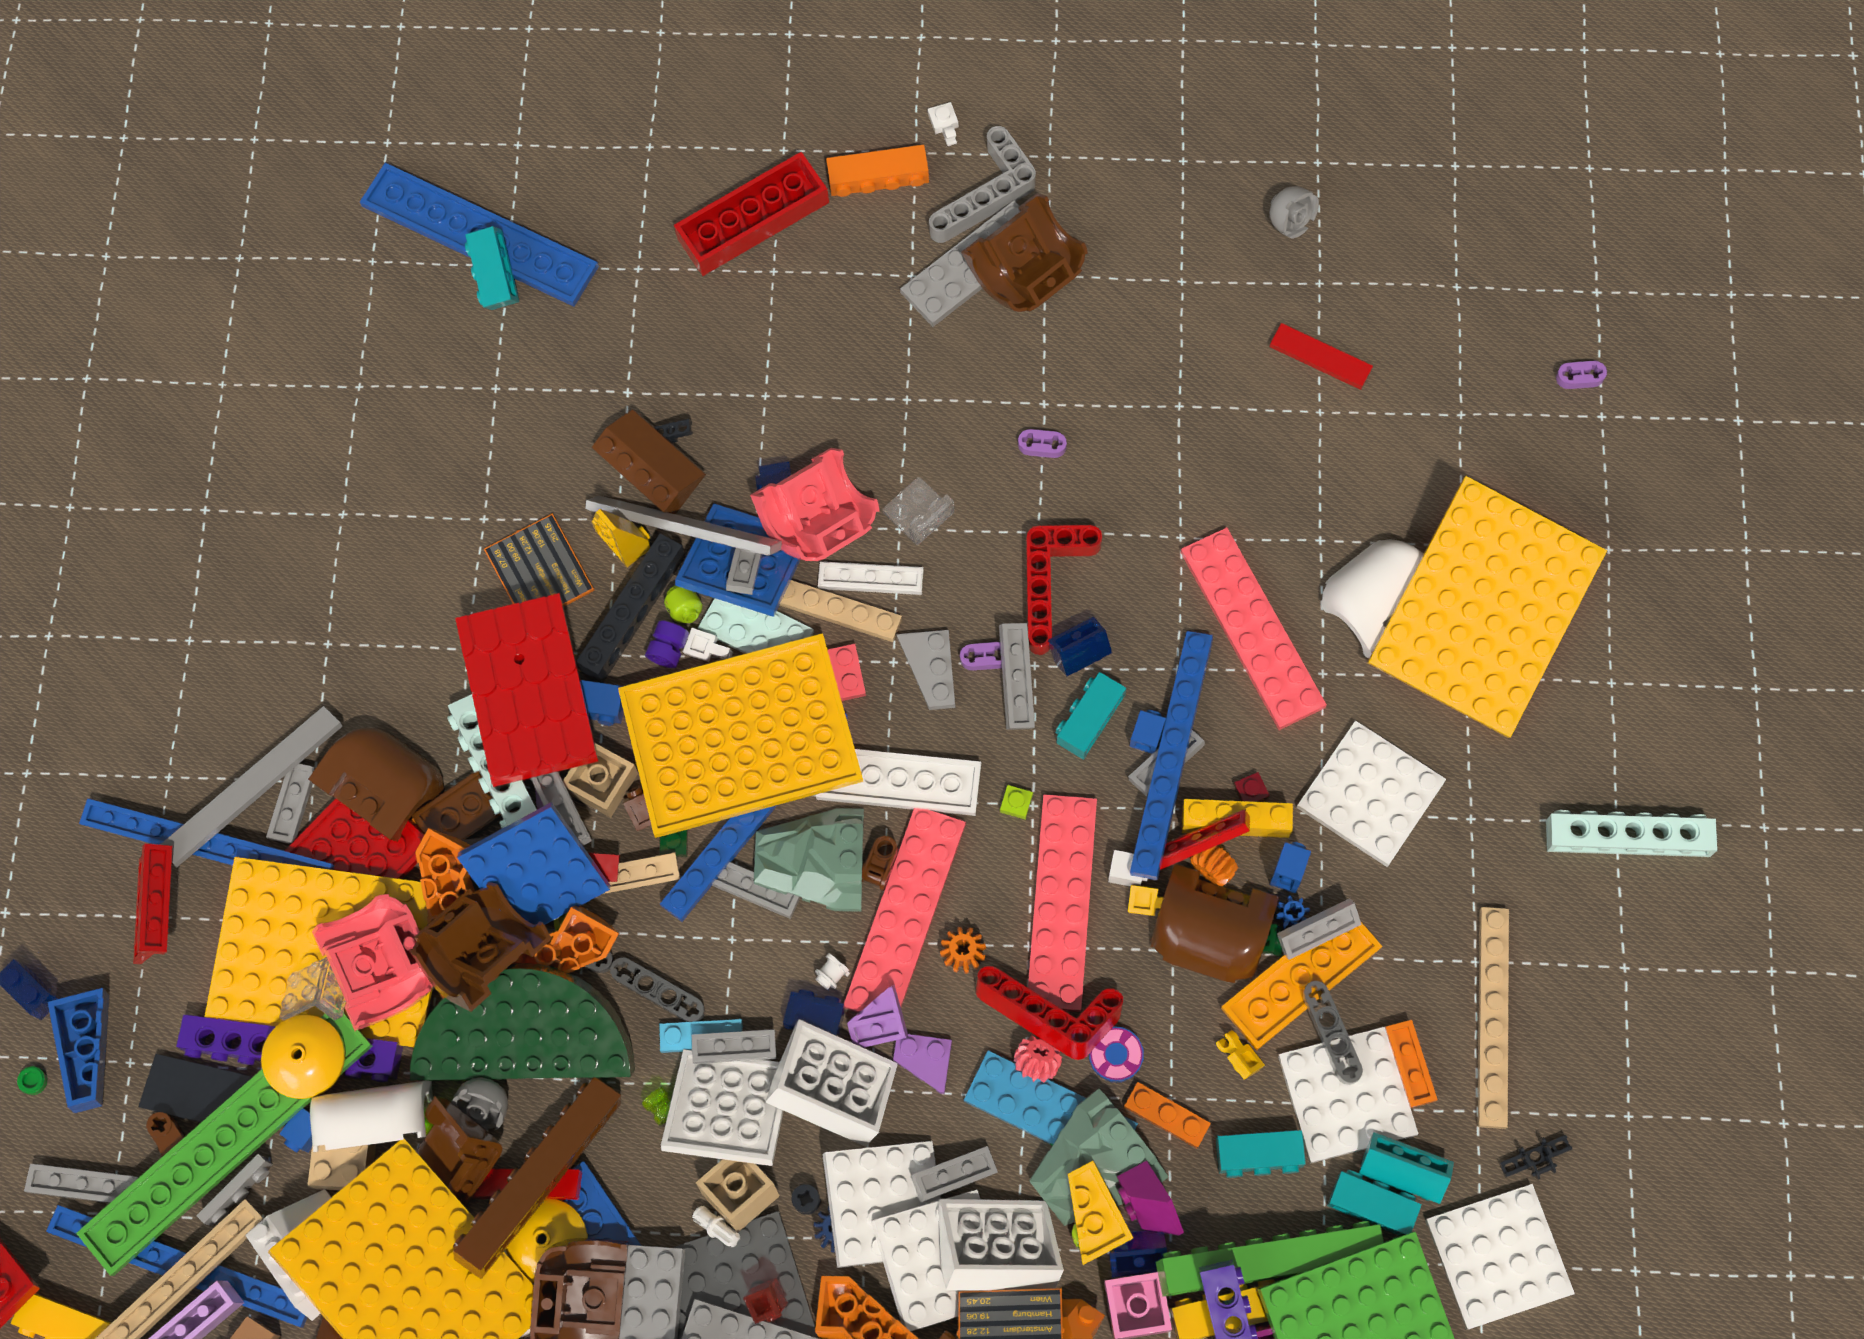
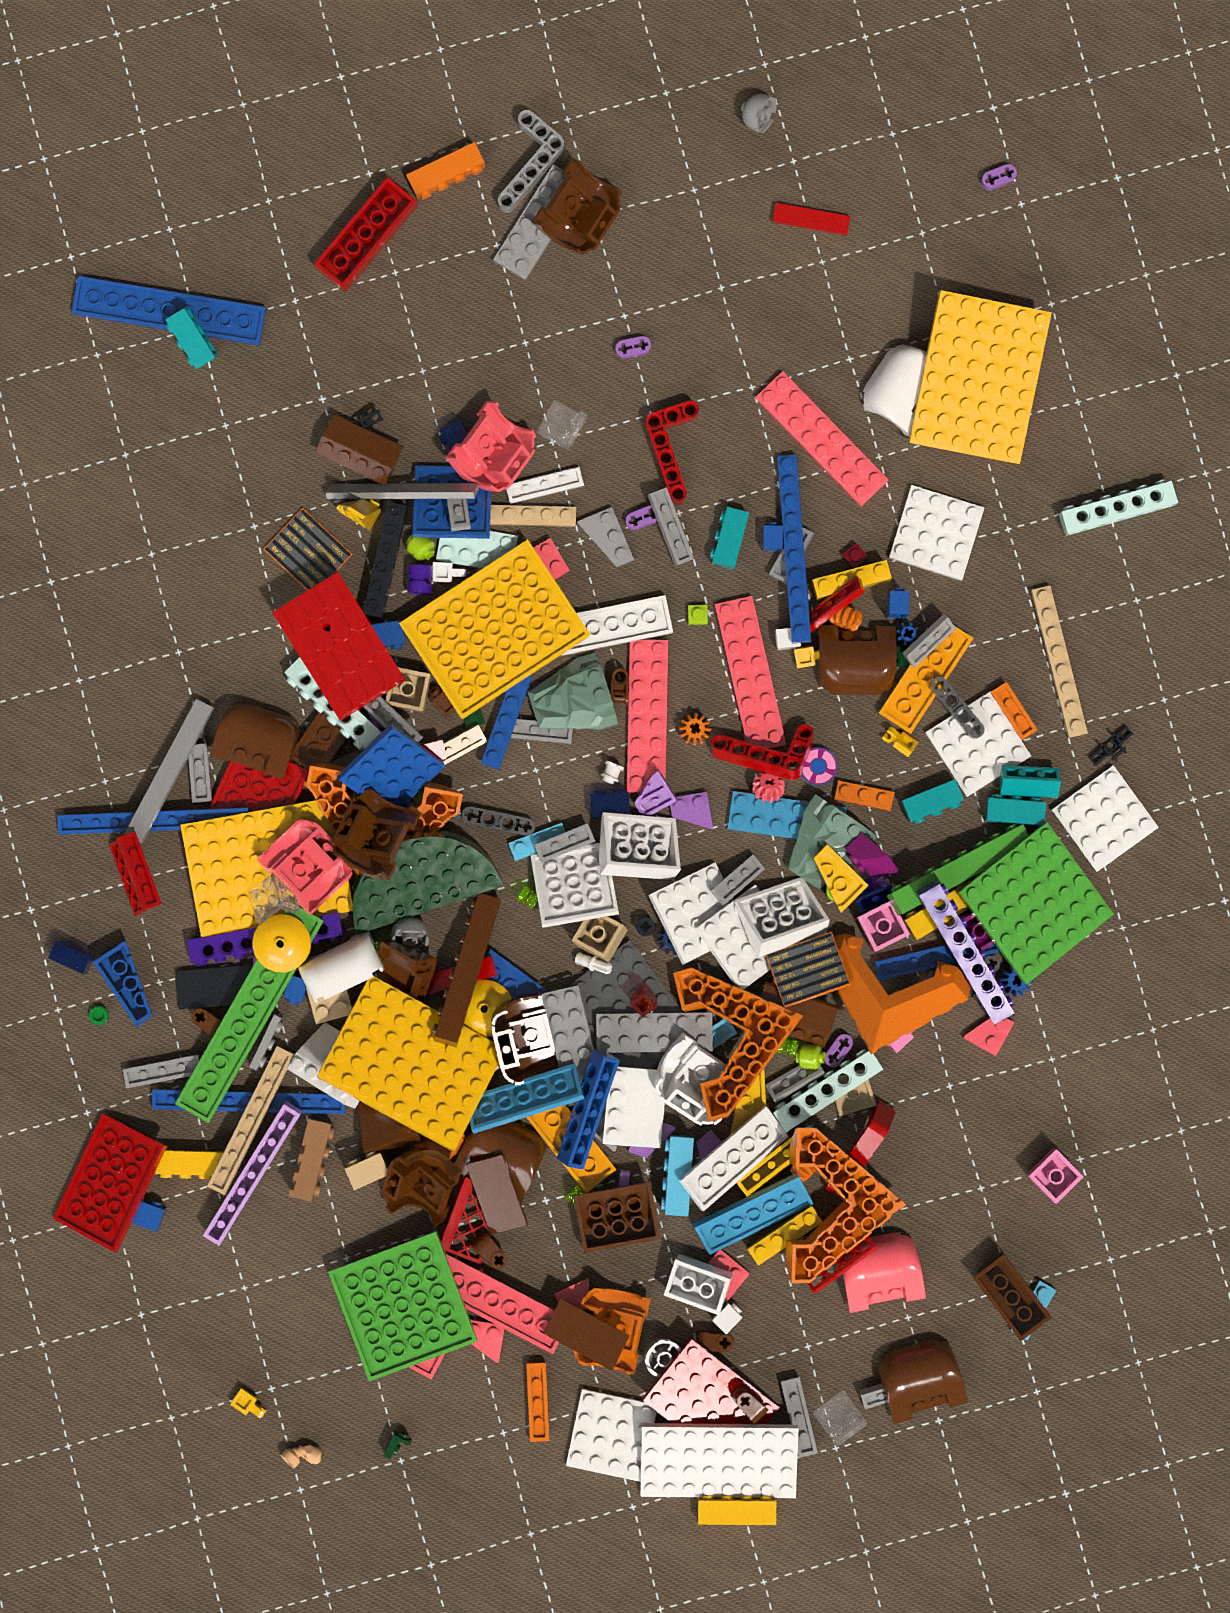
camera: 25 degrees left, 15 degrees up
white plate [928,102,959,146] -> none
clear blue brick [1048,617,1112,677] -> none

